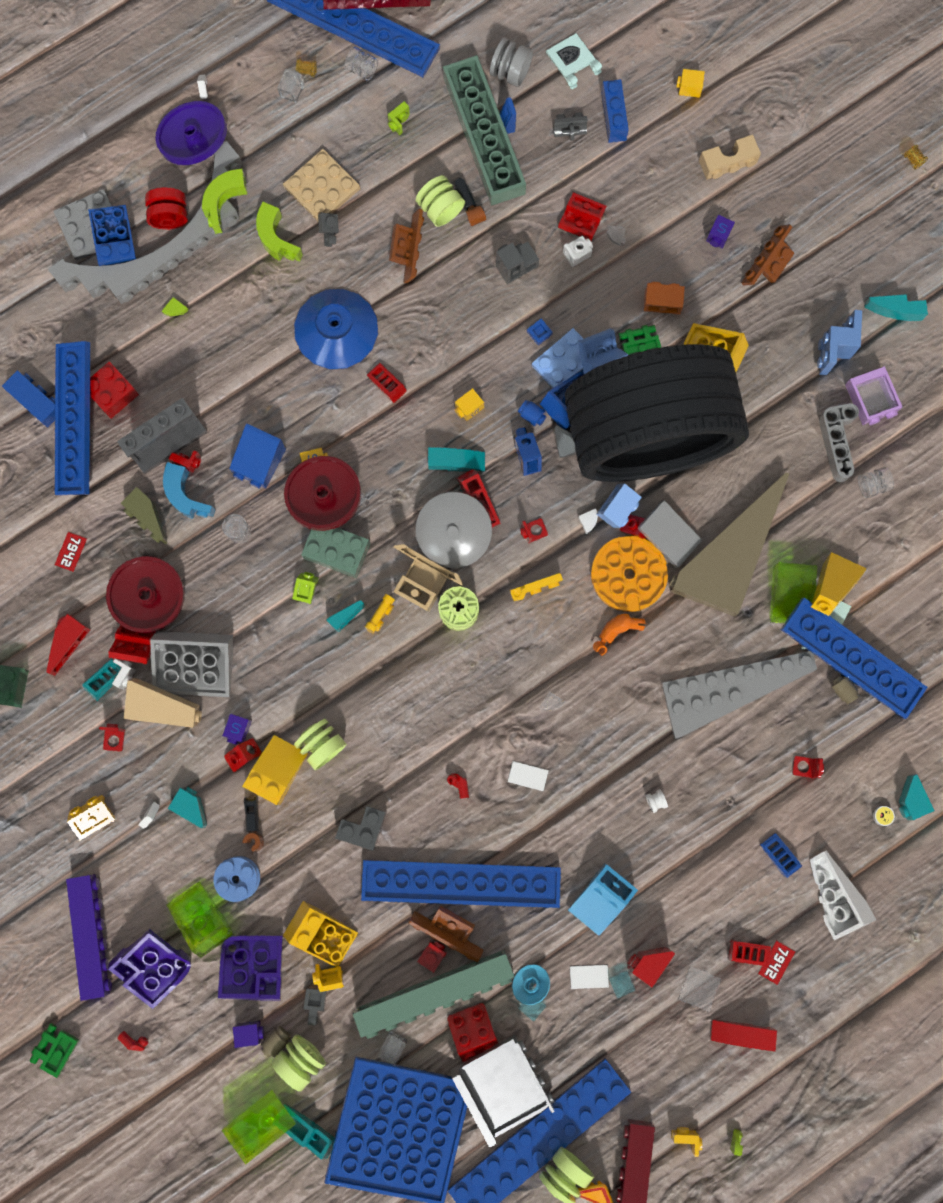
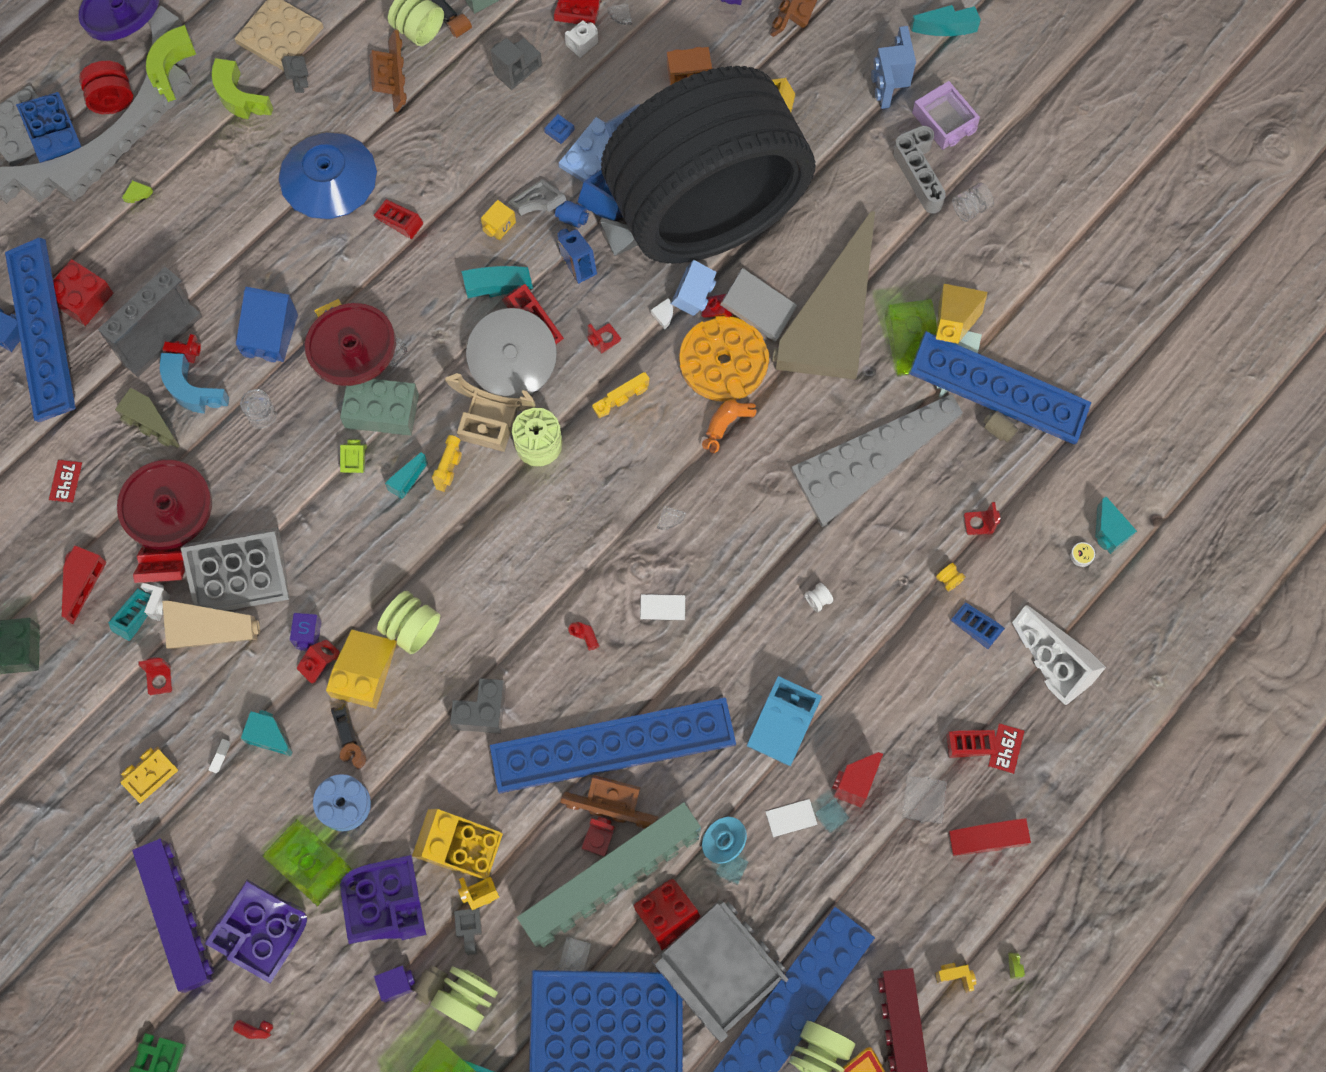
camera: 15 degrees left, 10 degrees down
none -> light grey tile [508,179,567,216]
none -> yellow wheel [936,563,966,592]

